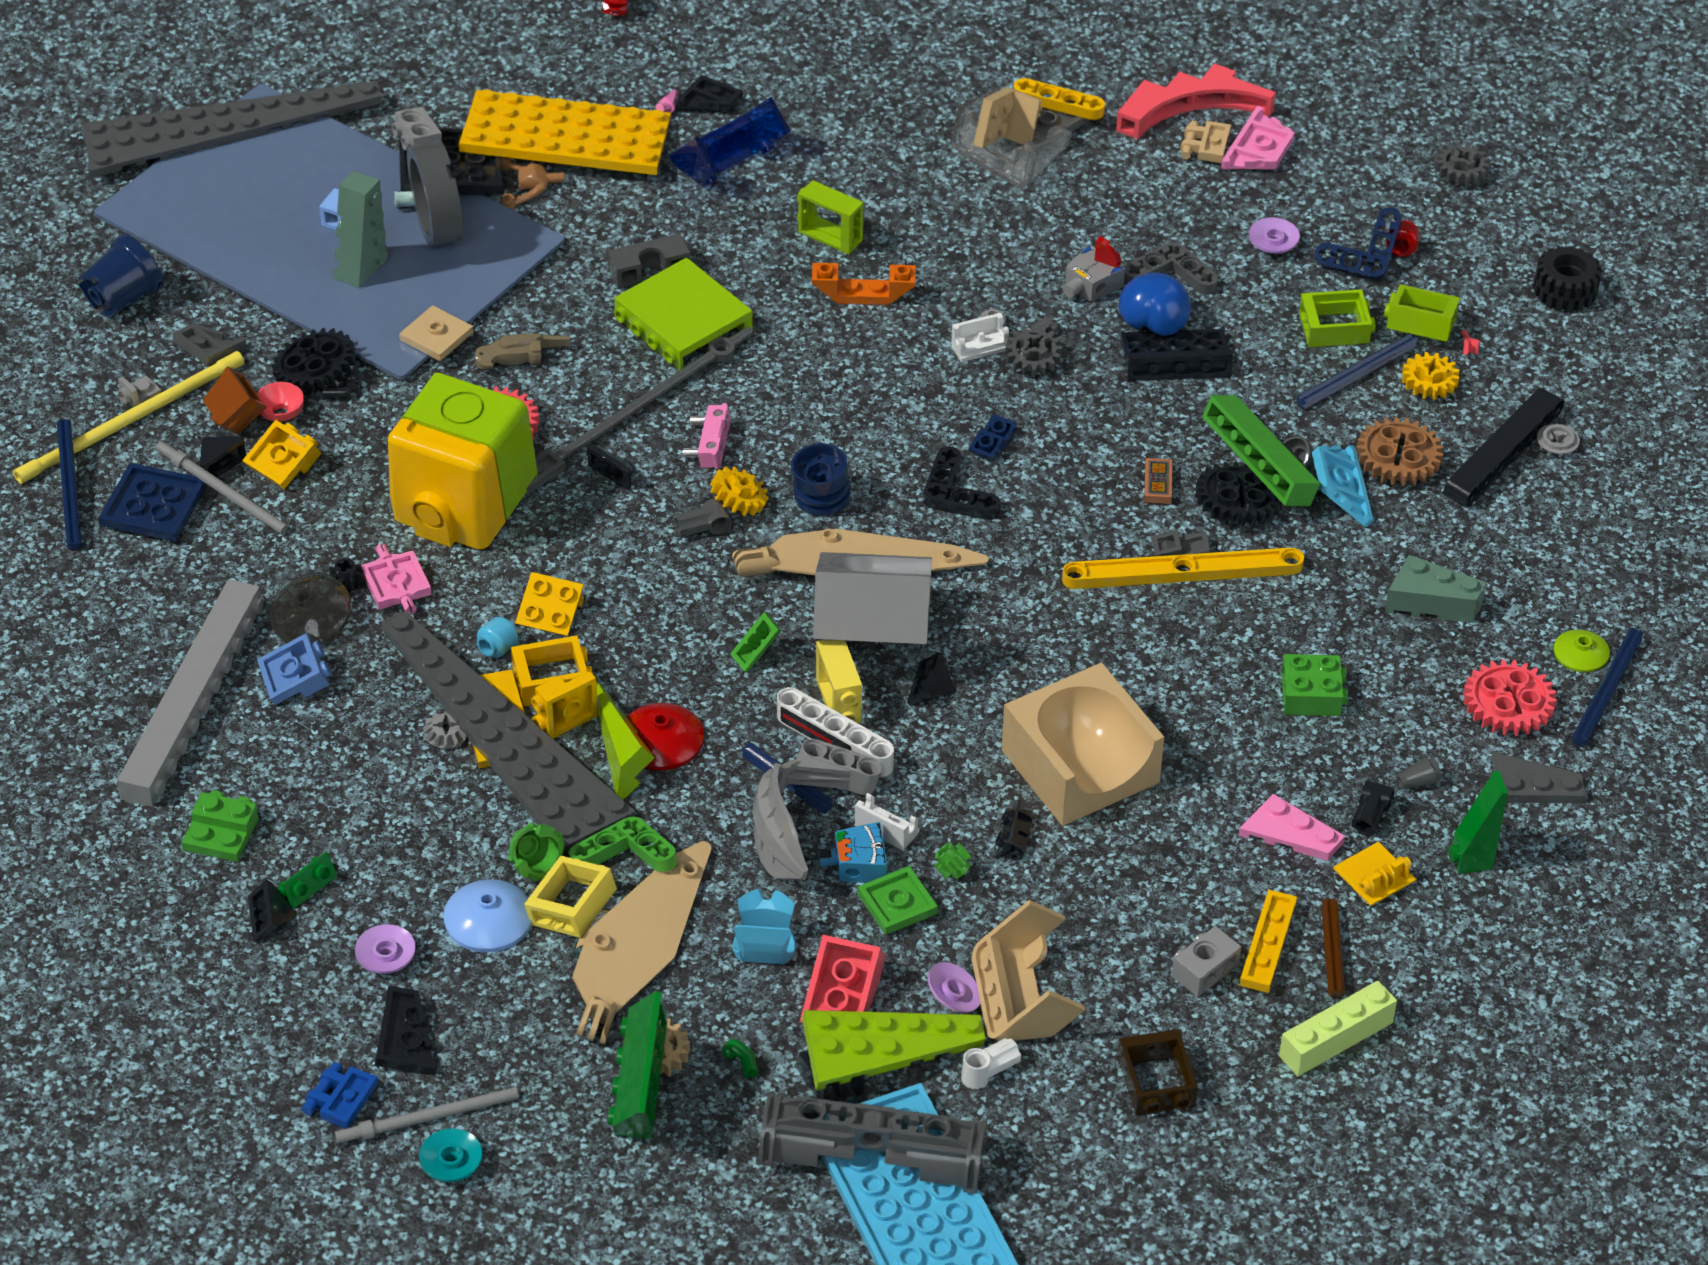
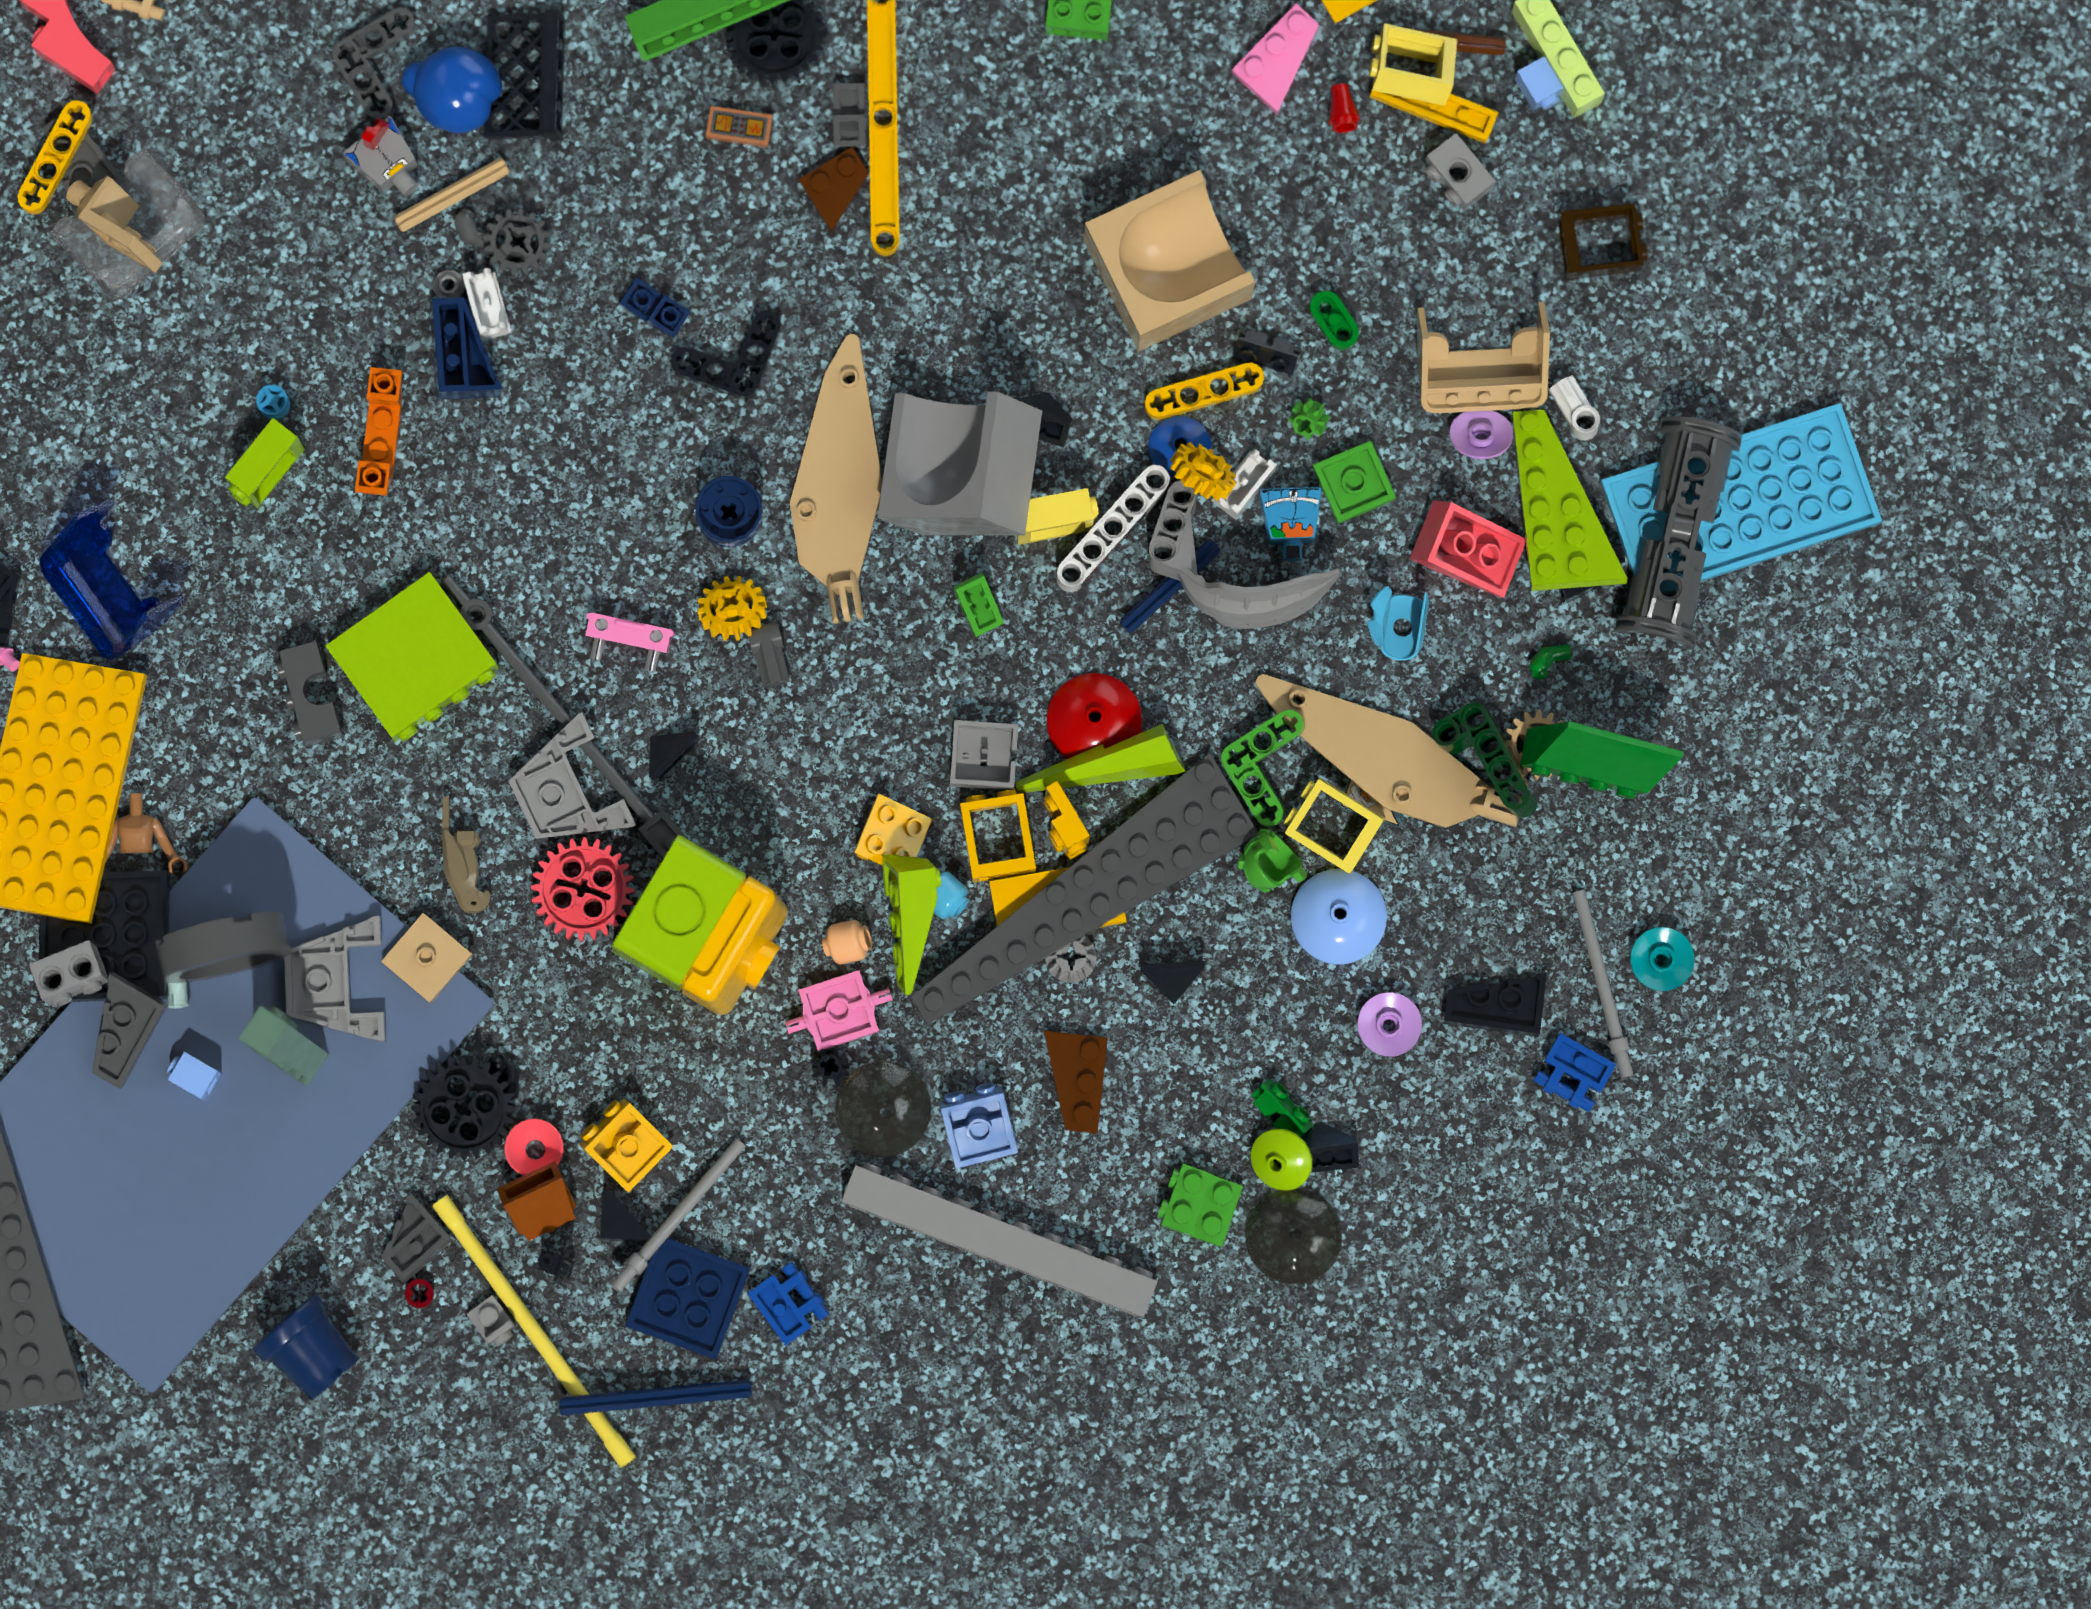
camera: 90 degrees left, 35 degrees up
none -> dark grey wing [92,972,168,1089]
none -> dark azure wheel [256,384,291,421]
none -> light grey wing [284,916,386,1042]
none -> tan axle [394,158,509,231]
none -> dark red bush [405,1279,434,1309]
none -> dark blue wedge [429,297,503,400]
none -> light grey wing [509,712,636,839]
none -> black hinge [537,1250,575,1285]
none -> blue plate [747,1262,830,1346]
none -> reddish brown wing [799,147,869,232]
none -> light nougat head [822,920,872,965]
none -> lime wedge [882,854,941,995]
none -> light grey piece [950,720,1018,791]
none -> reddish brown wing [1044,1031,1108,1134]
none -> black slope [1140,961,1205,1004]
none -> yellow beam [1144,363,1264,420]
none -> blue dish [1148,416,1212,478]
none -> yellow gear [1170,442,1237,501]
none -> clear smoke dish [1245,1188,1342,1285]
none -> lime dish [1251,1129,1313,1191]
none -> green plate [1309,291,1359,351]
none -> red cone [1329,84,1360,133]
none -> light yellow window [1369,23,1457,106]
none -> dark green beam [1432,702,1538,818]
none -> light blue brick [1515,56,1563,111]

